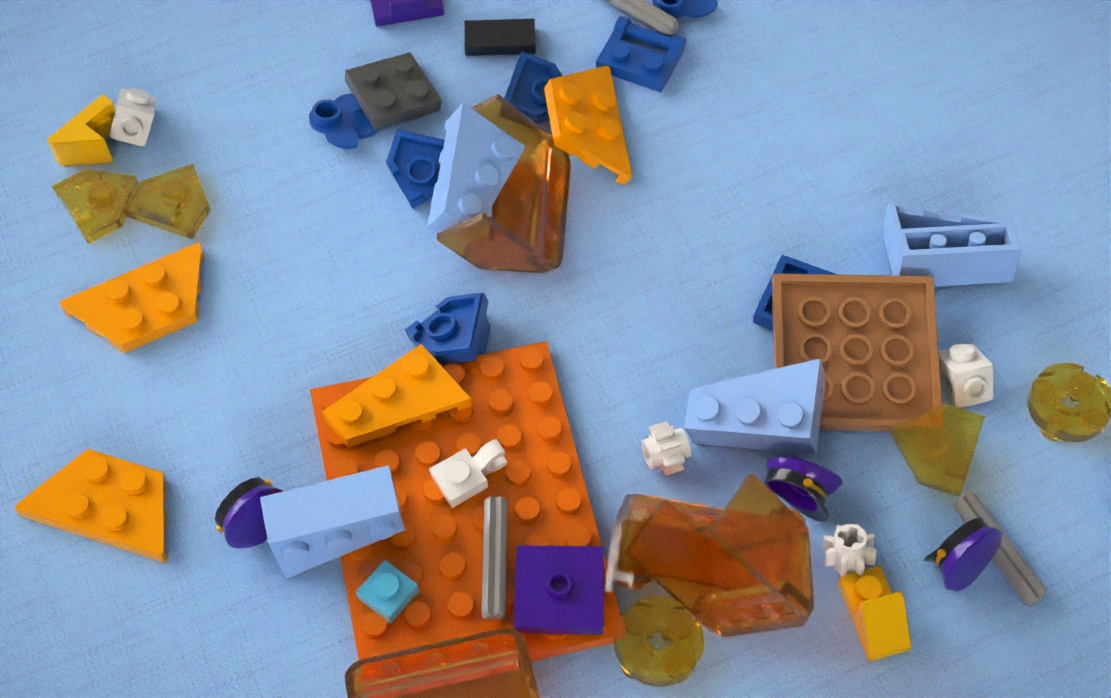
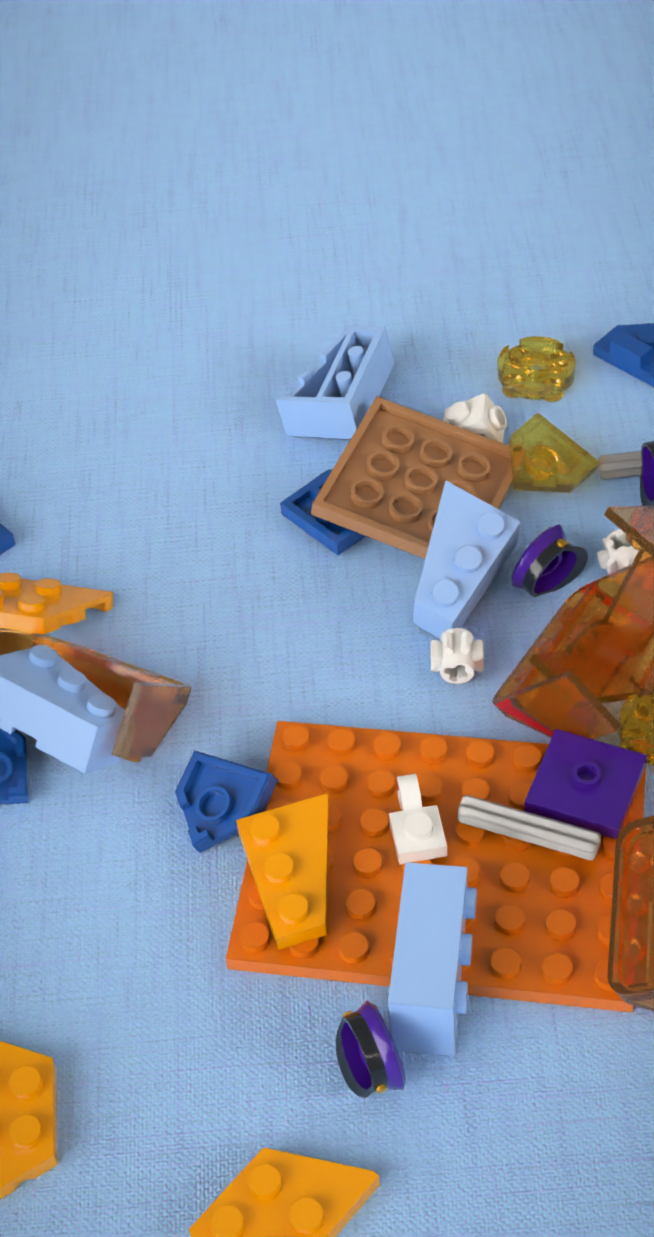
camera: 65 degrees left, 10 degrees down
medium azure plate [356,560,420,624] -> none

